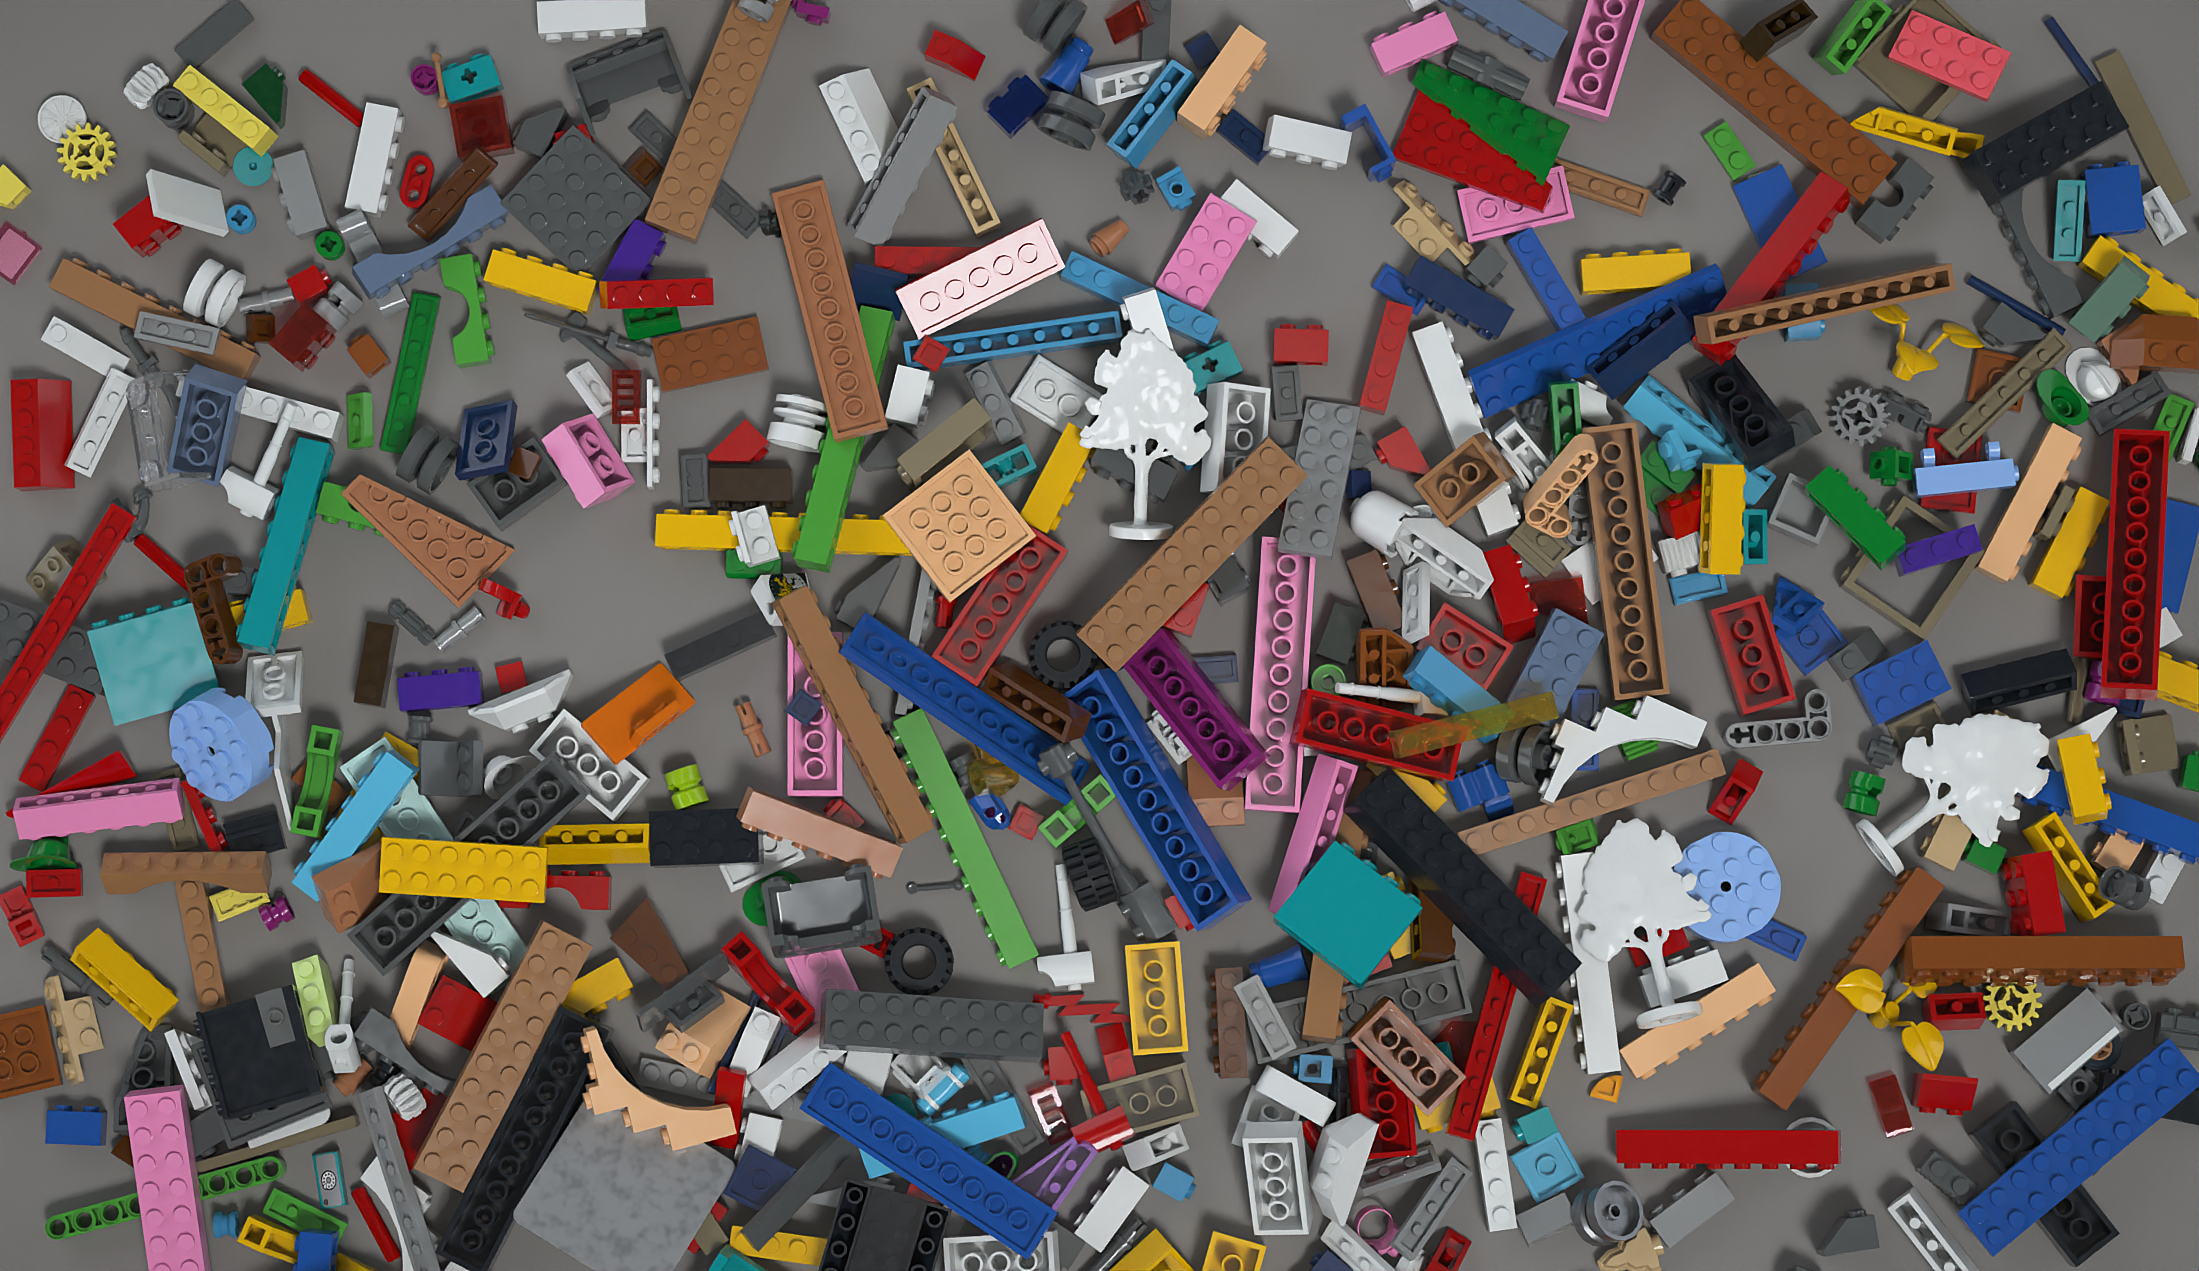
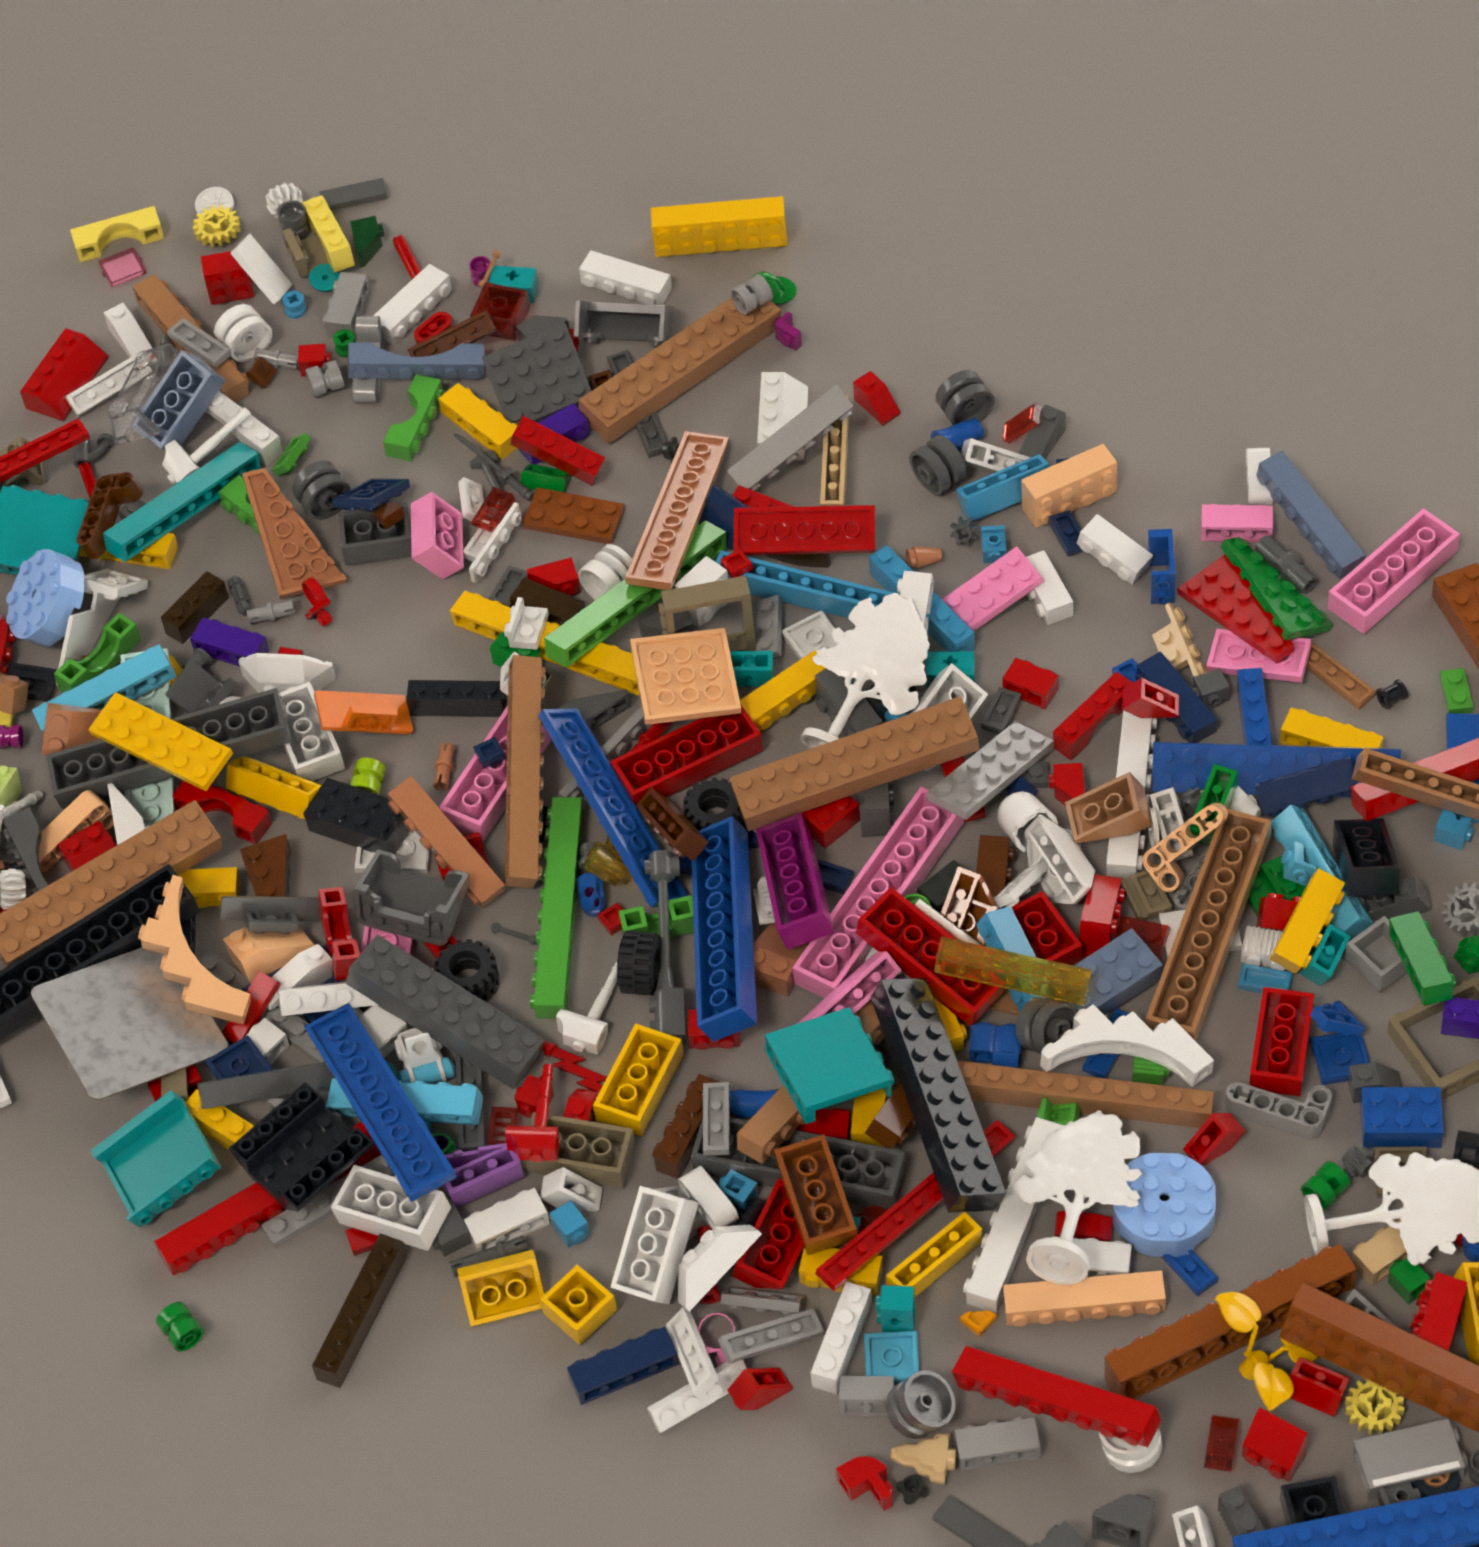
camera: 30 degrees right, 30 degrees down
clear red brick [269,303,337,372] -> none
dark orange brick [346,333,392,378] -> none
green tile [380,292,441,455] -> none
clear blue brick [987,74,1049,139] -> none
none -> red slope [1122,678,1179,719]

